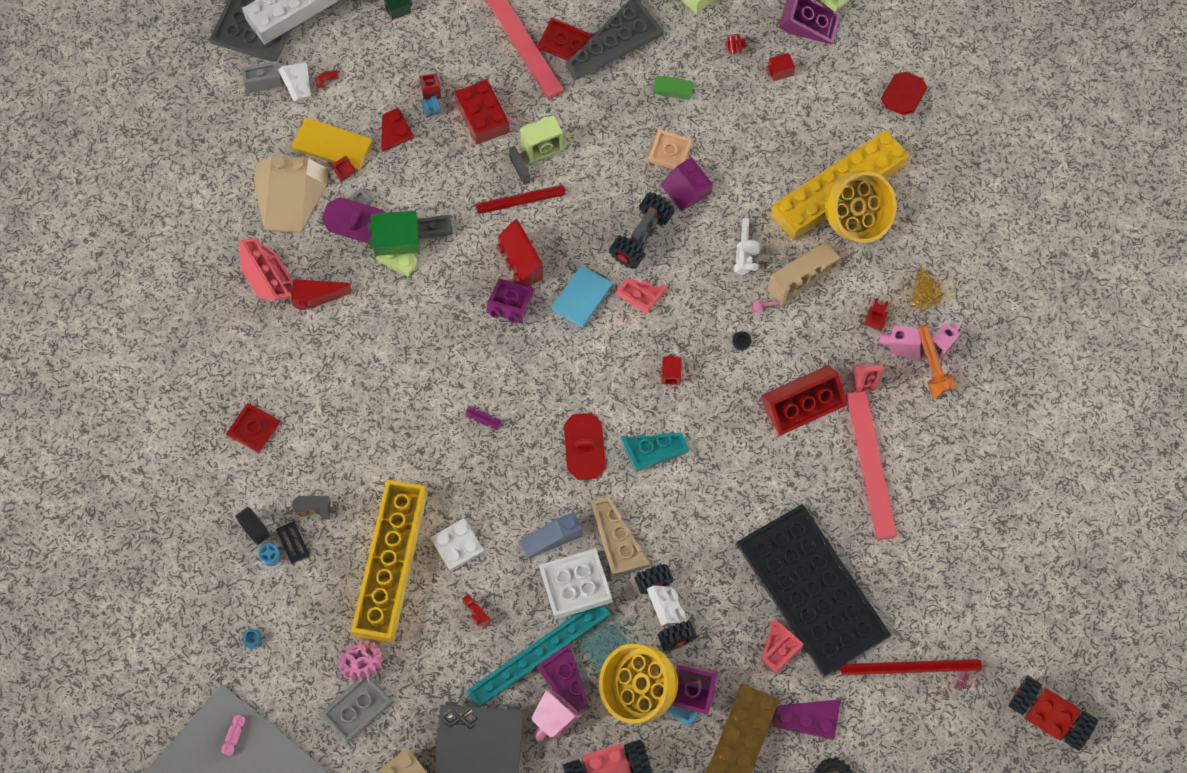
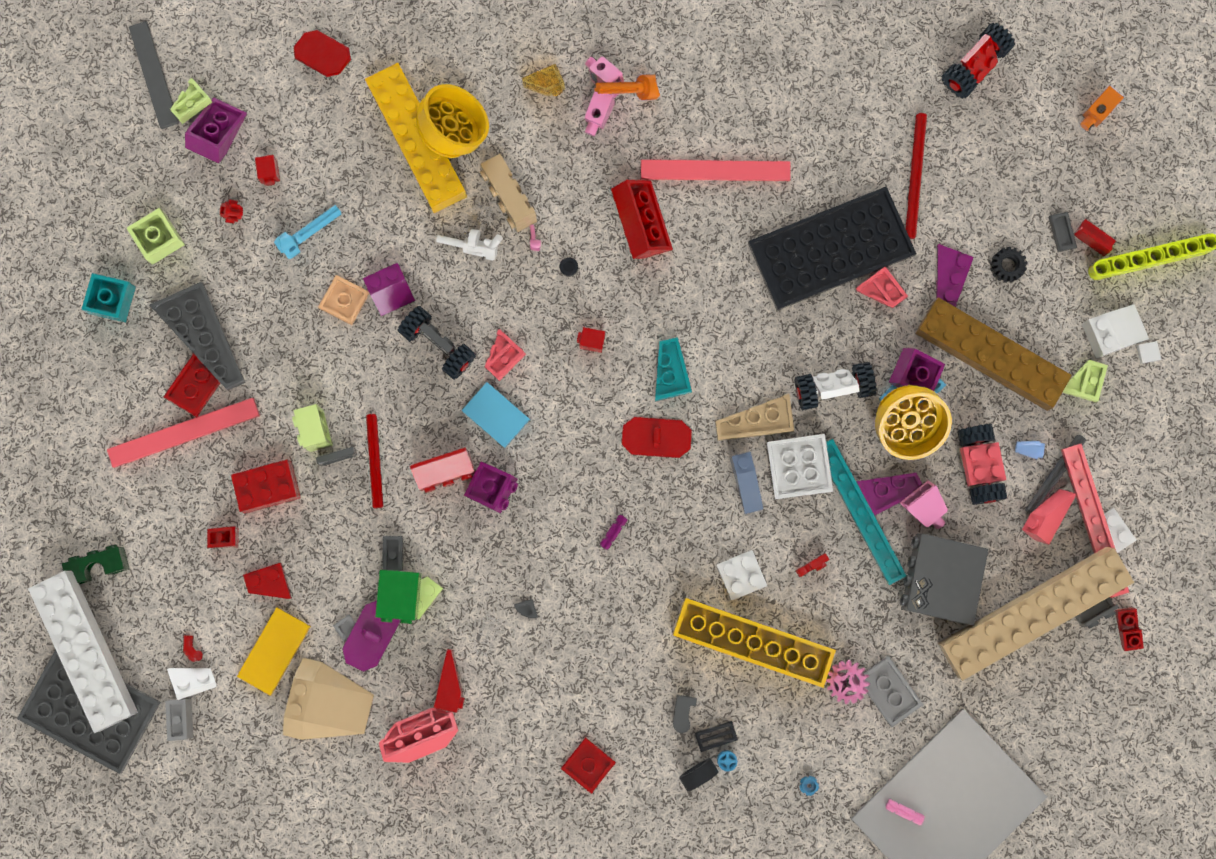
camera: 80 degrees left, 15 degrees up
red tile [331,156,357,181] -> none
dark azure wheel [421,96,441,117] -> none
clear light blue plate [577,619,628,674] -> none
bright green slope [653,76,693,100] -> none
coral slope [851,362,884,392] -> none
red plate [864,298,888,331] -> none
clear pink tile [953,670,969,691] -> none
none -> medium azure piece [274,205,341,259]
none -> dark grey tile [514,599,538,618]

